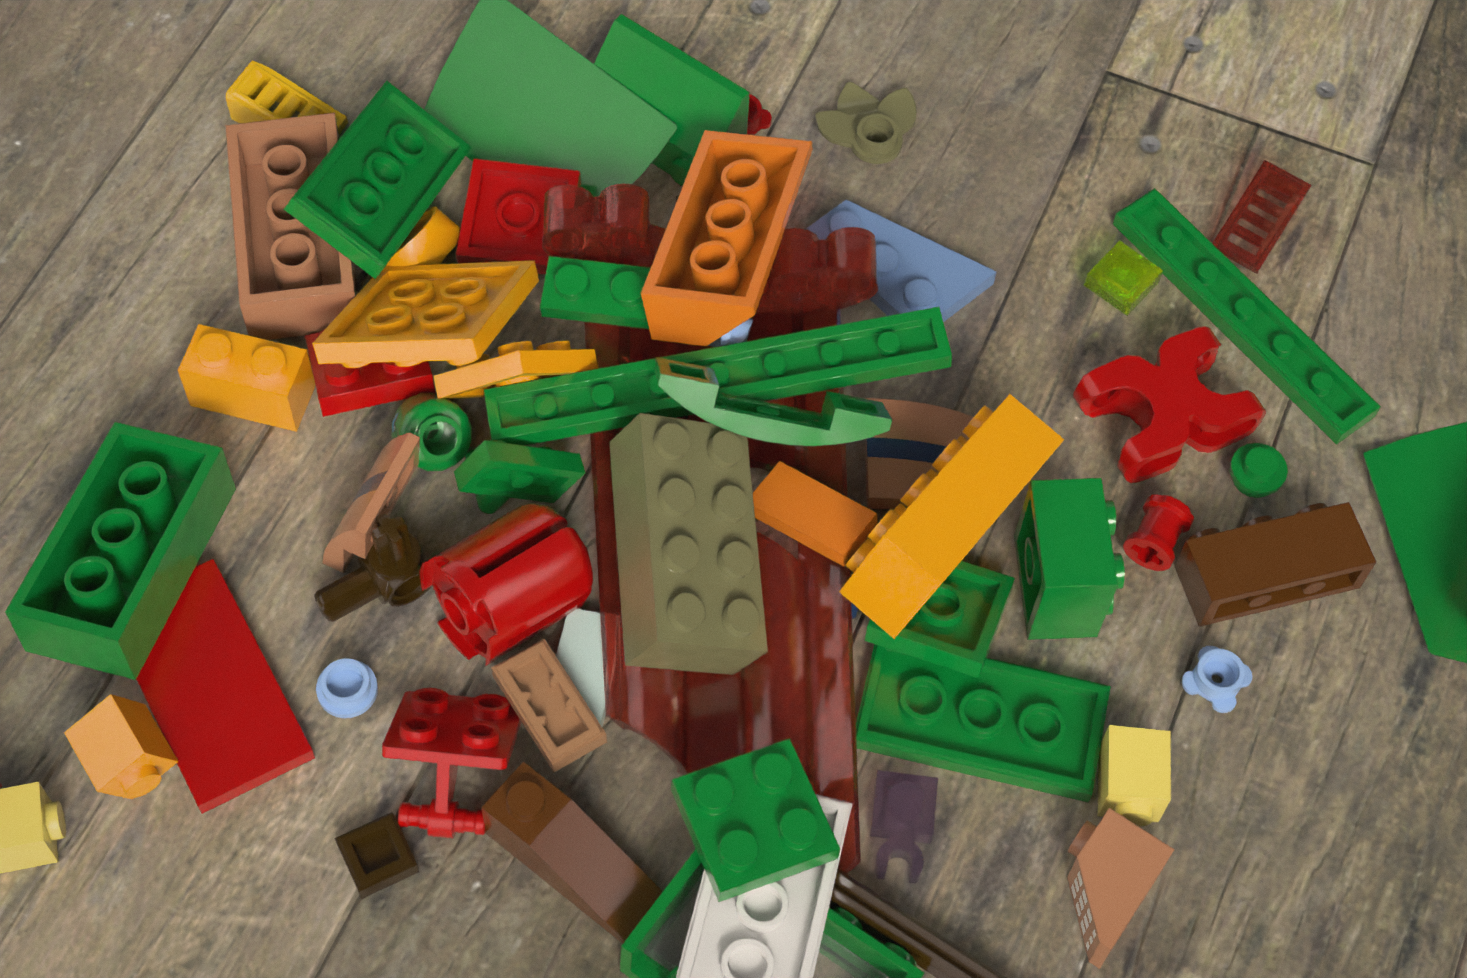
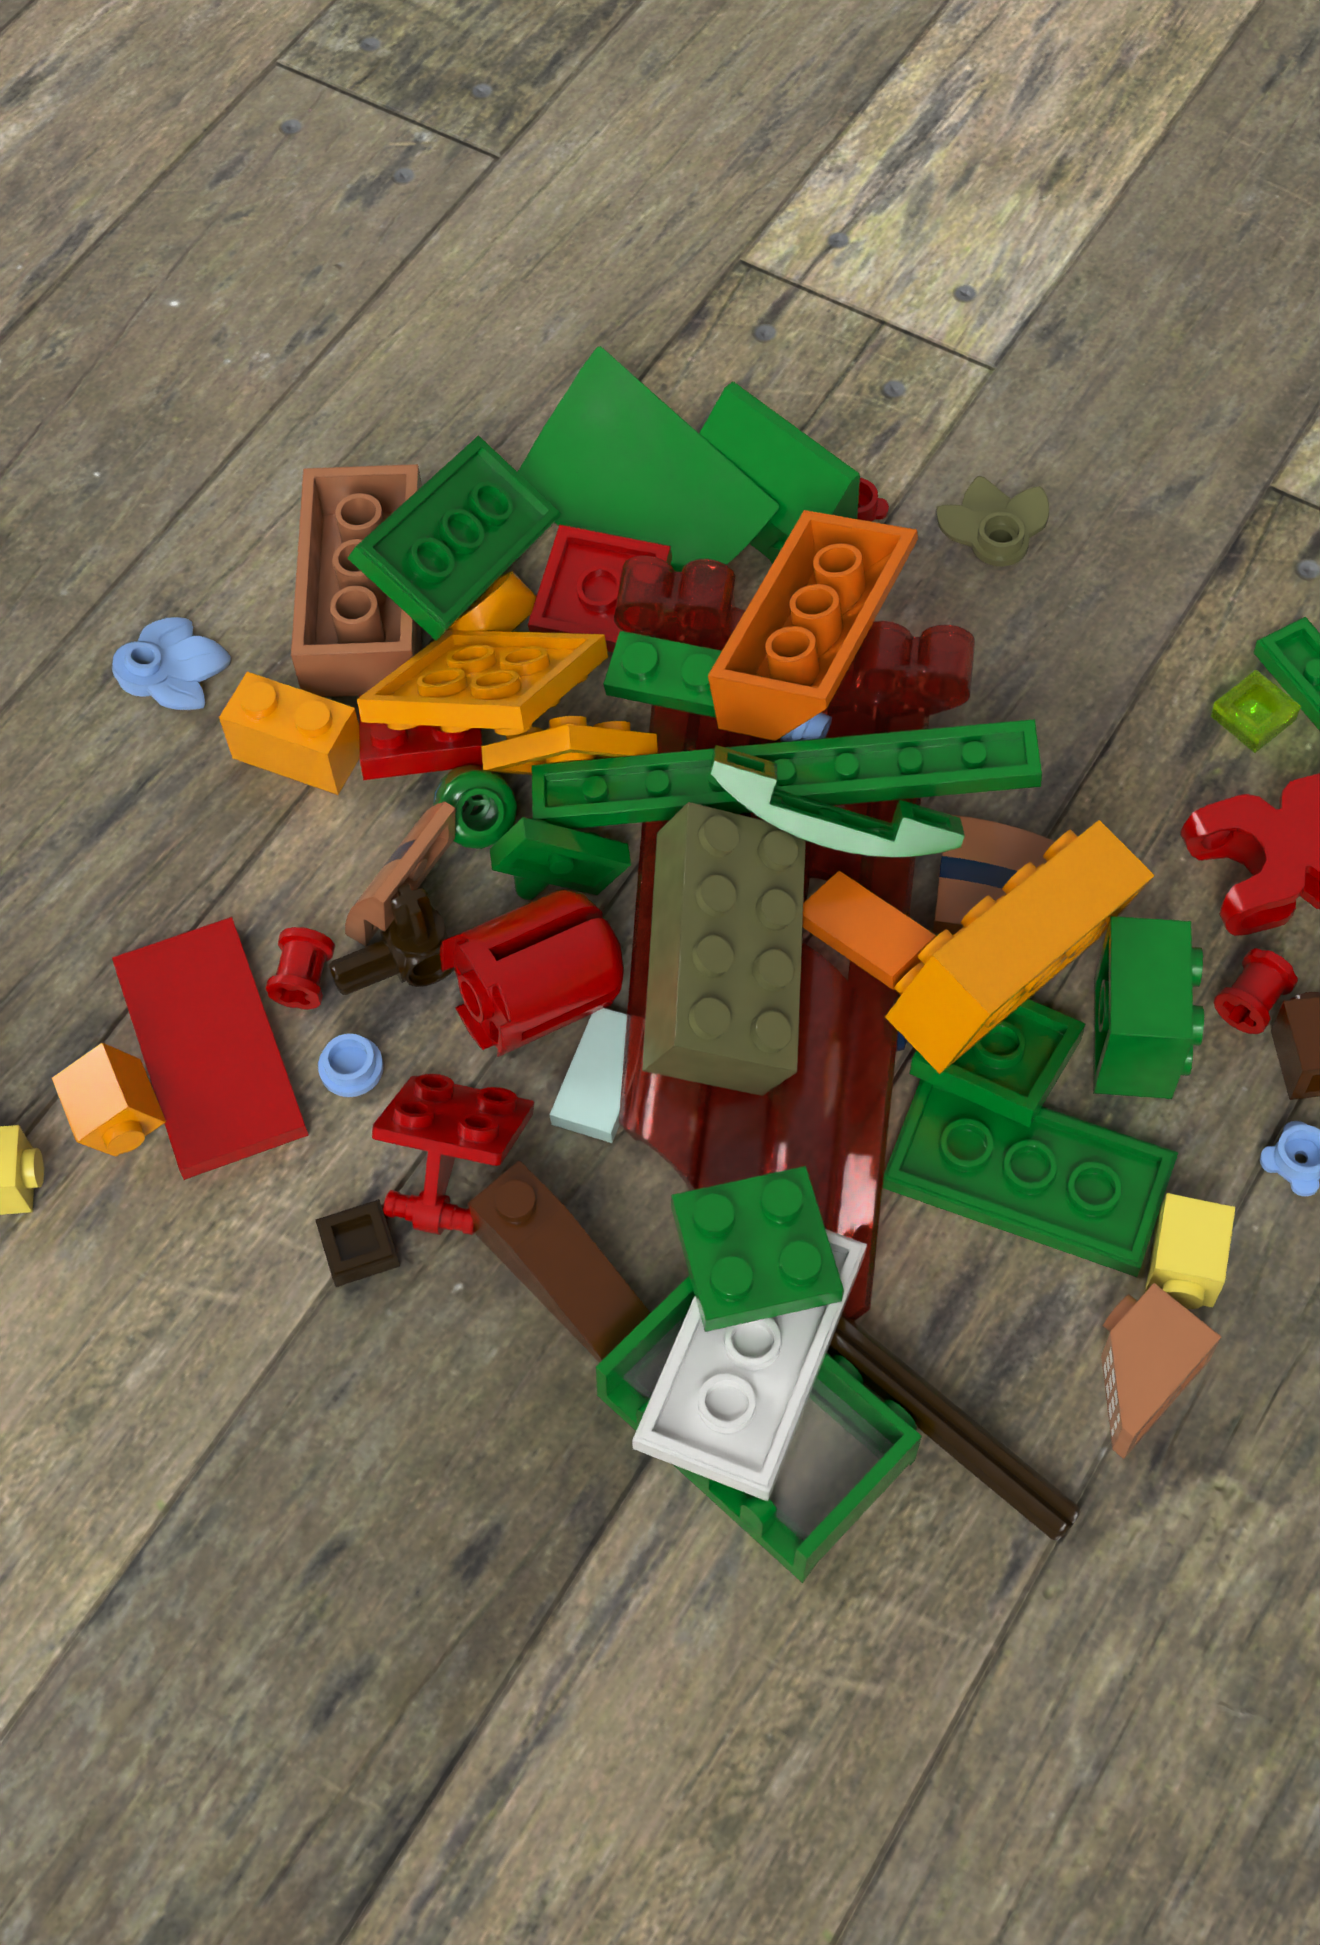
camera: 15 degrees right, 0 degrees up
green brick [5,422,236,680] -> none
yellow slope [226,60,348,134] -> none
medium nougat plate [491,639,607,773] -> none
medium blue wing [806,200,996,322] -> none
clear purple plate [870,770,938,884] -> none
none -> light blue plate [112,617,231,710]
none -> red bush [266,927,335,1010]

